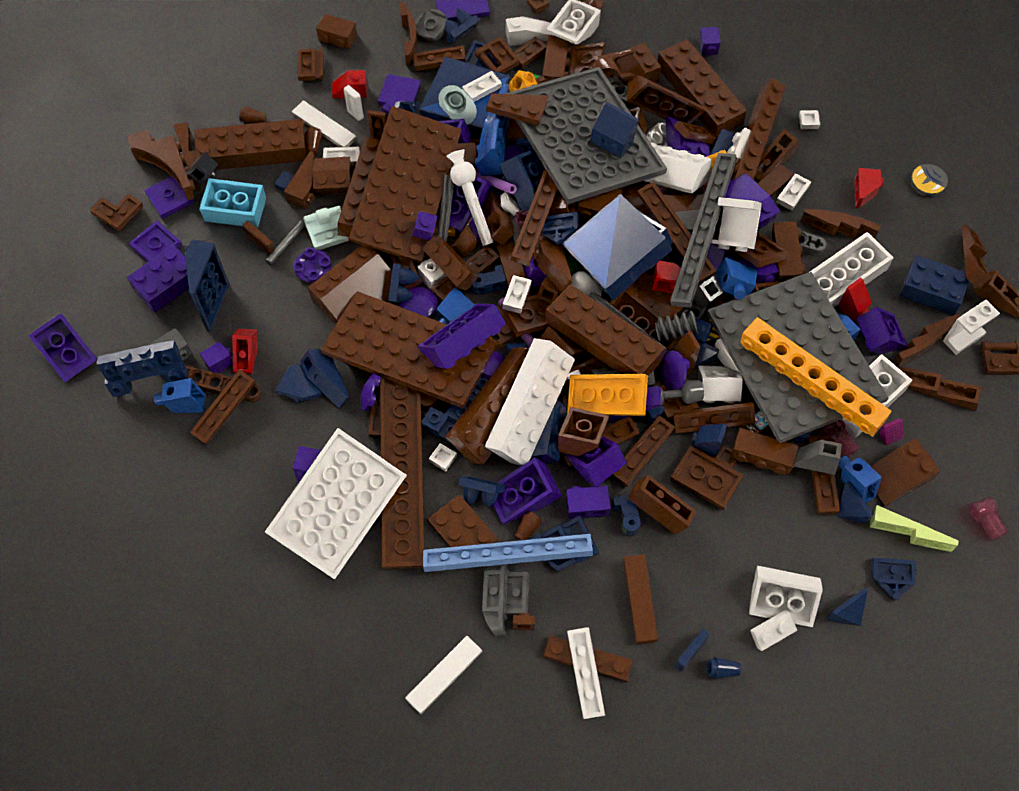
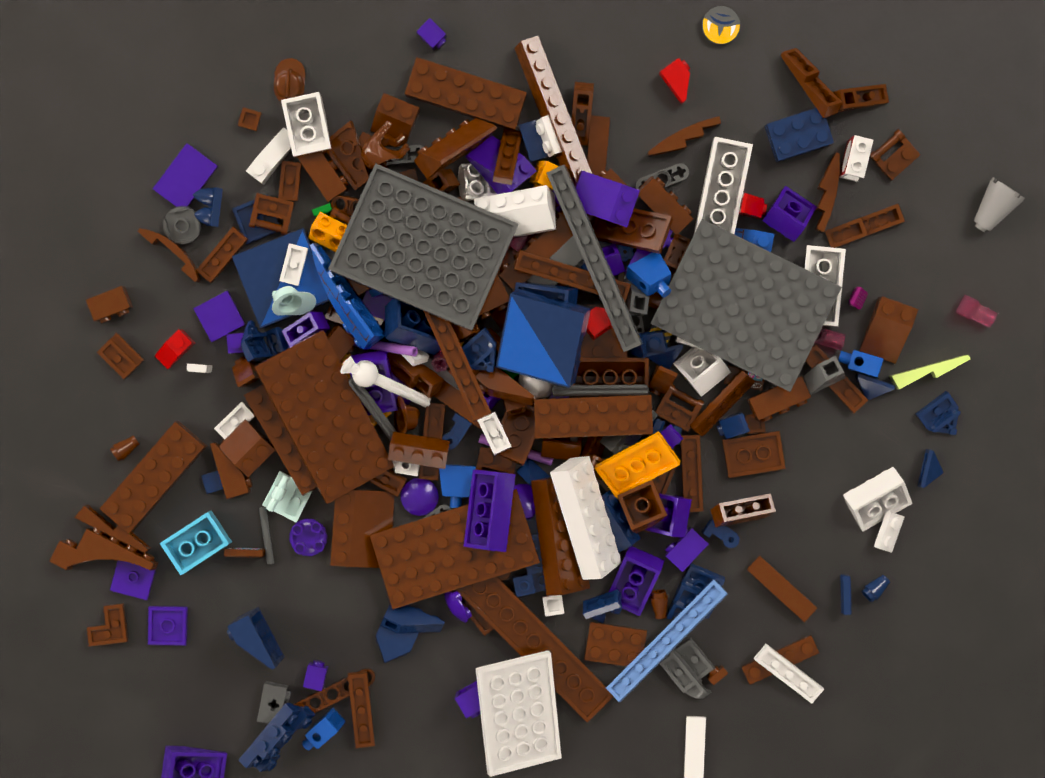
camera: 40 degrees left, 25 degrees up
dark purple brick [127,245,189,313] -> none
black brick [186,152,218,185] -> none
red slope [232,328,258,374] -> none
white tile [292,100,357,147] -> none
reddish brown cone [305,127,323,155] -> none
dark blue tile [388,263,419,305] -> none
dark purple brick [412,211,437,241] -> none
reddish brown wing [486,93,549,126] -> none
dark blue slope [590,102,639,158] -> none
dark grey piece [653,380,704,404] -> none
dark grey piece [655,311,698,342] -> none
dark purple dish [660,350,690,390] -> none
white panel [712,197,762,252] -> none
light orange brick [740,317,892,437] -> none
white plate [776,173,811,211] -> none
white plate [799,110,820,129] -> none

